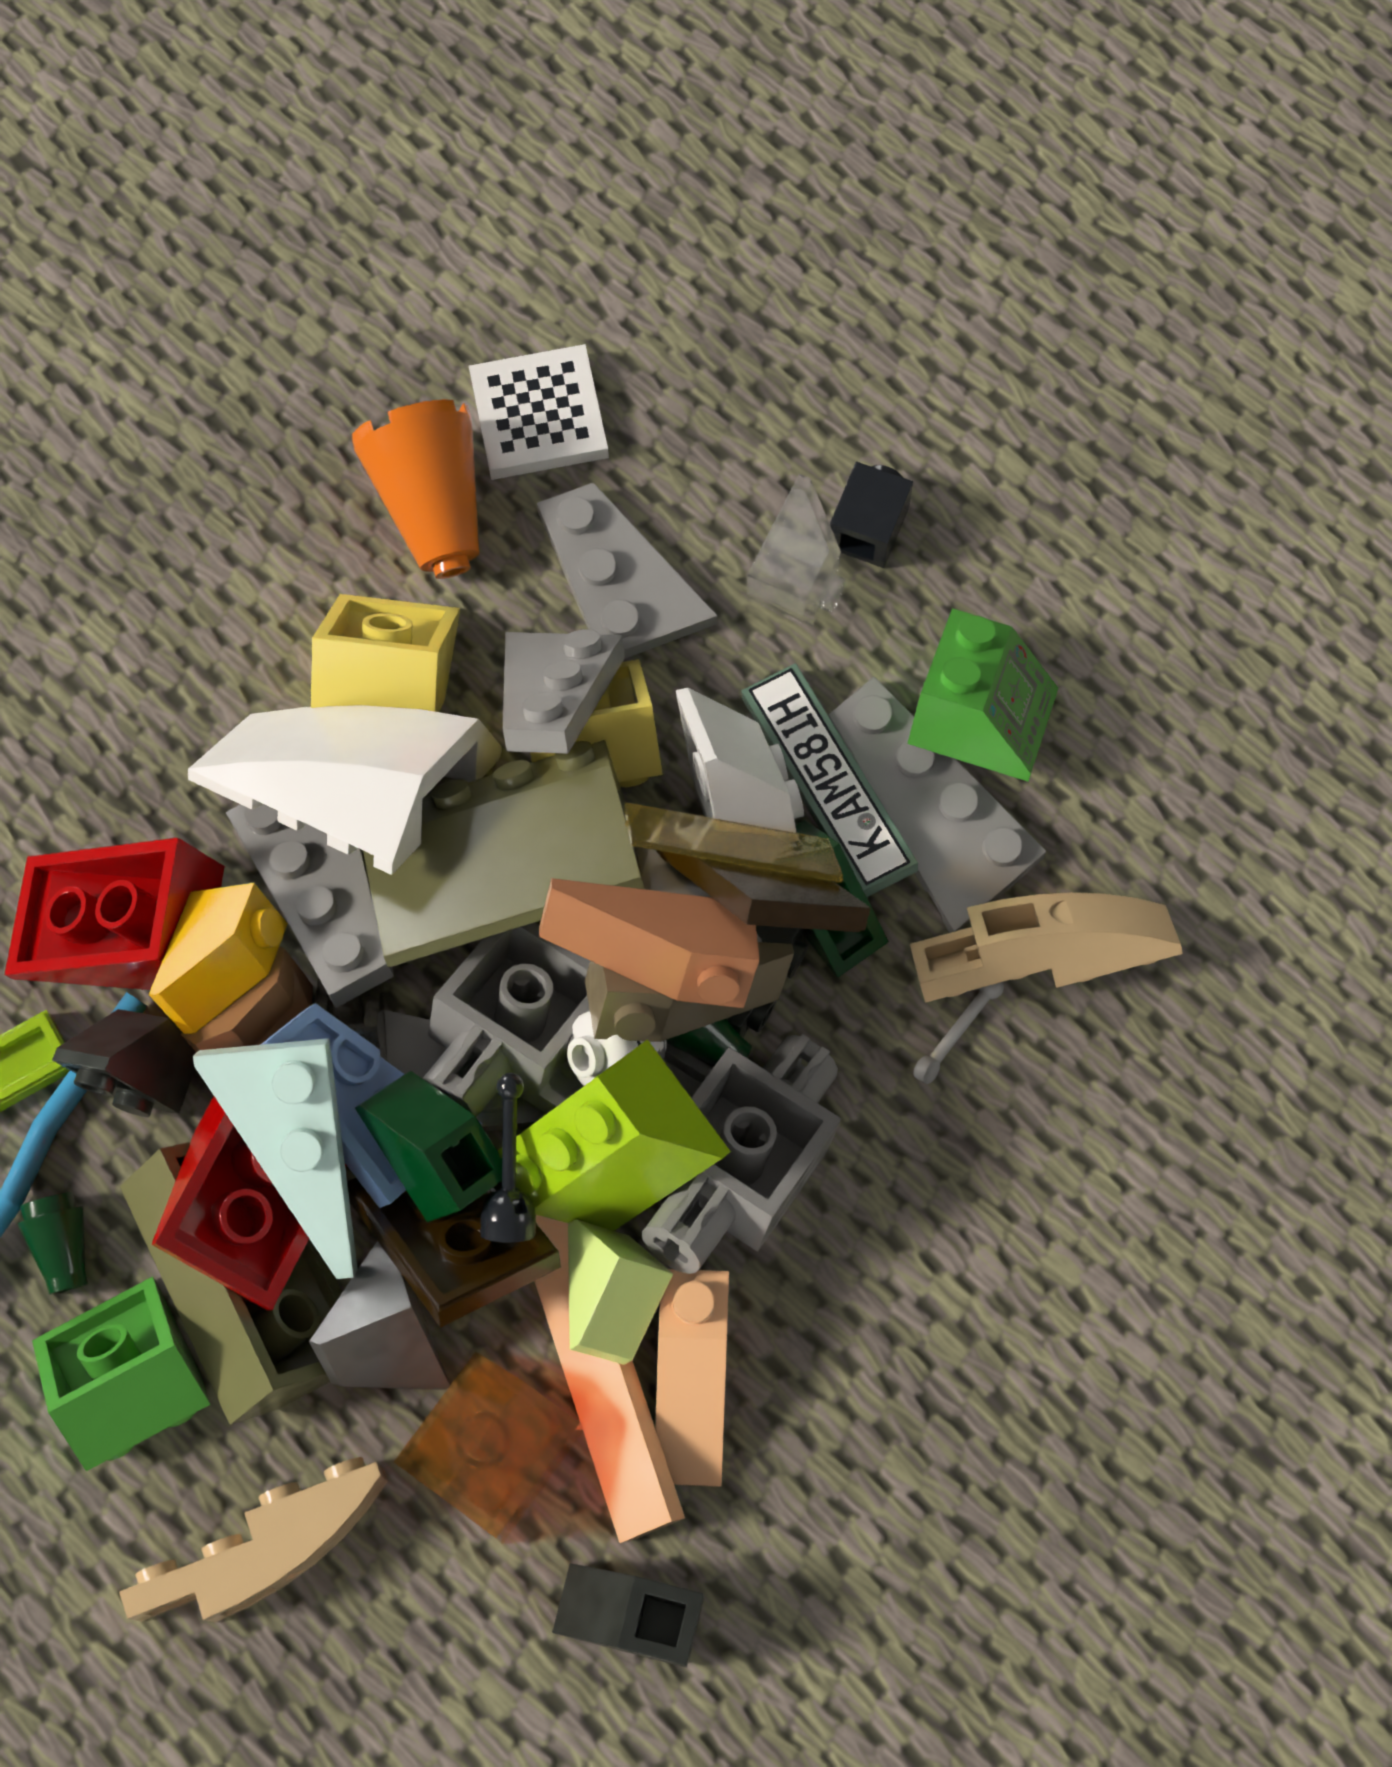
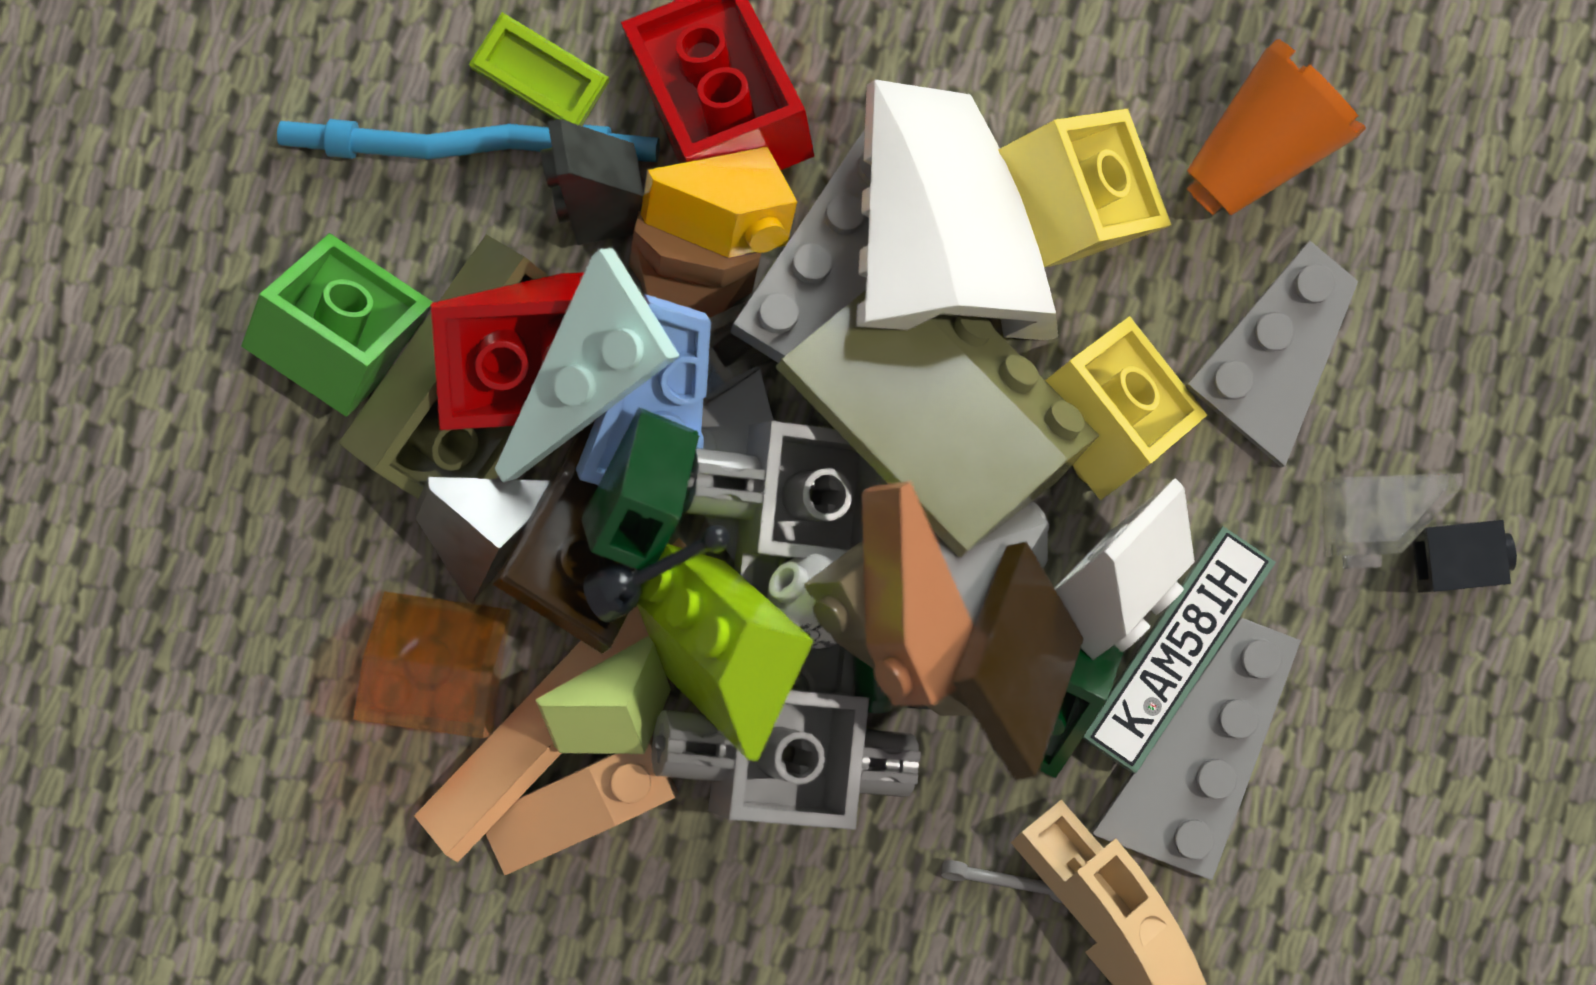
camera: 60 degrees right, 15 degrees up
dark green cone [17,1192,88,1295] -> none
tan slope [119,1457,388,1623] -> none
white tile [469,344,609,480] -> none
light grey wing [503,629,625,754] -> none
pearl dark grey slope [552,1563,704,1668] -> none
clear yellow piece [624,802,843,883] -> none
bright green slope [907,608,1058,782] -> none

